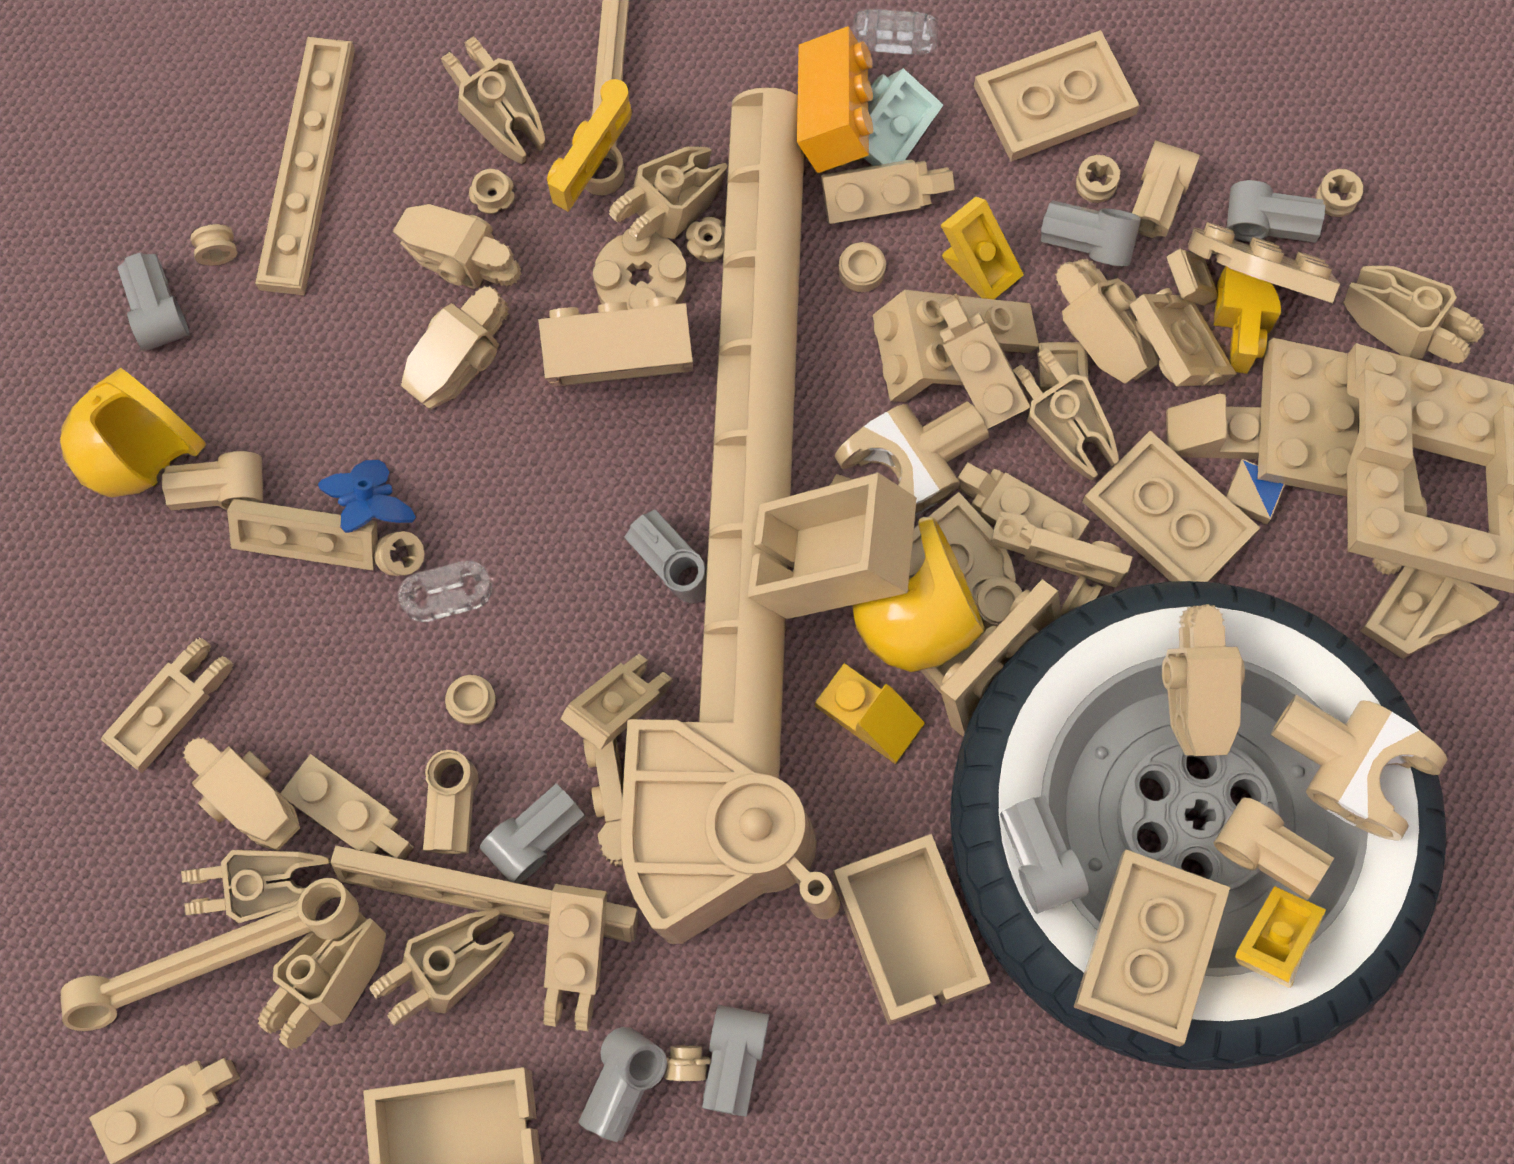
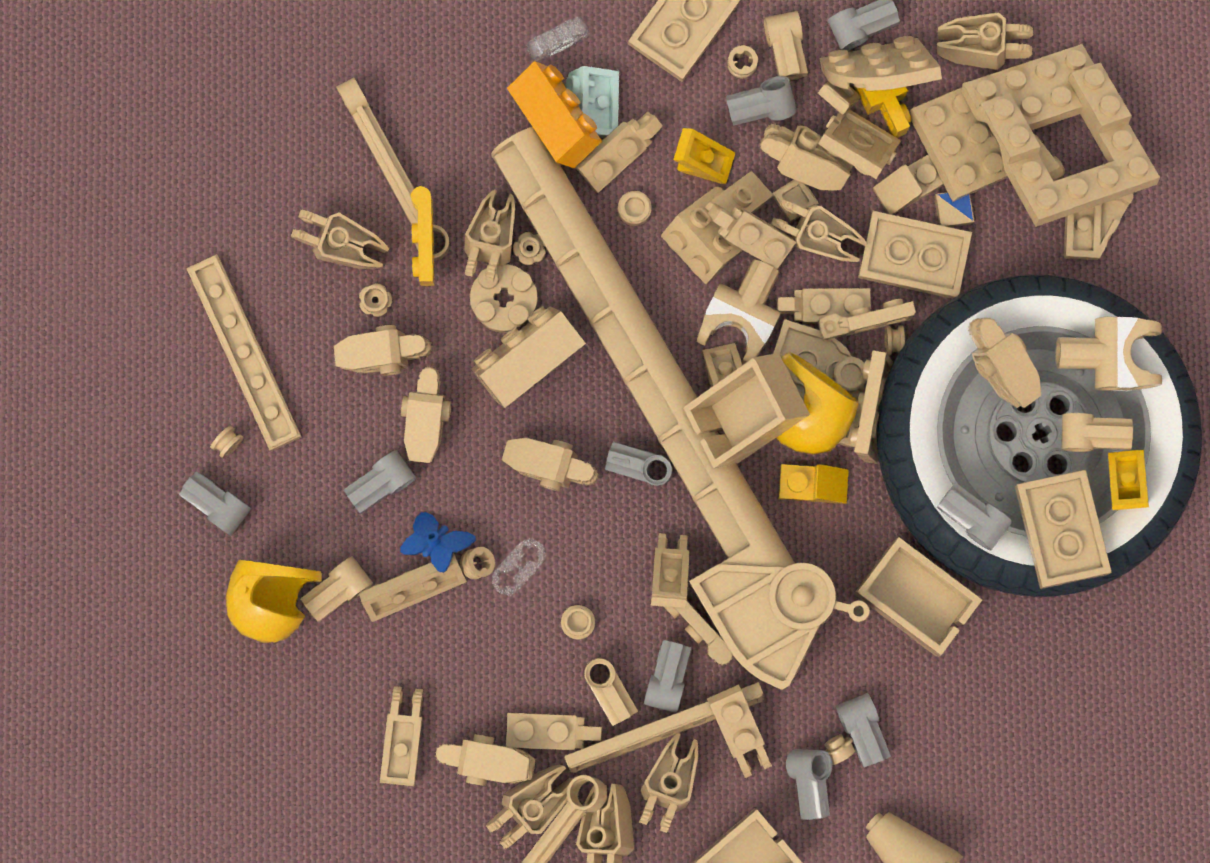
camera: 35 degrees left, 10 degrees up
none -> light grey piece [344,450,416,514]
none -> tan hinge [502,438,599,491]

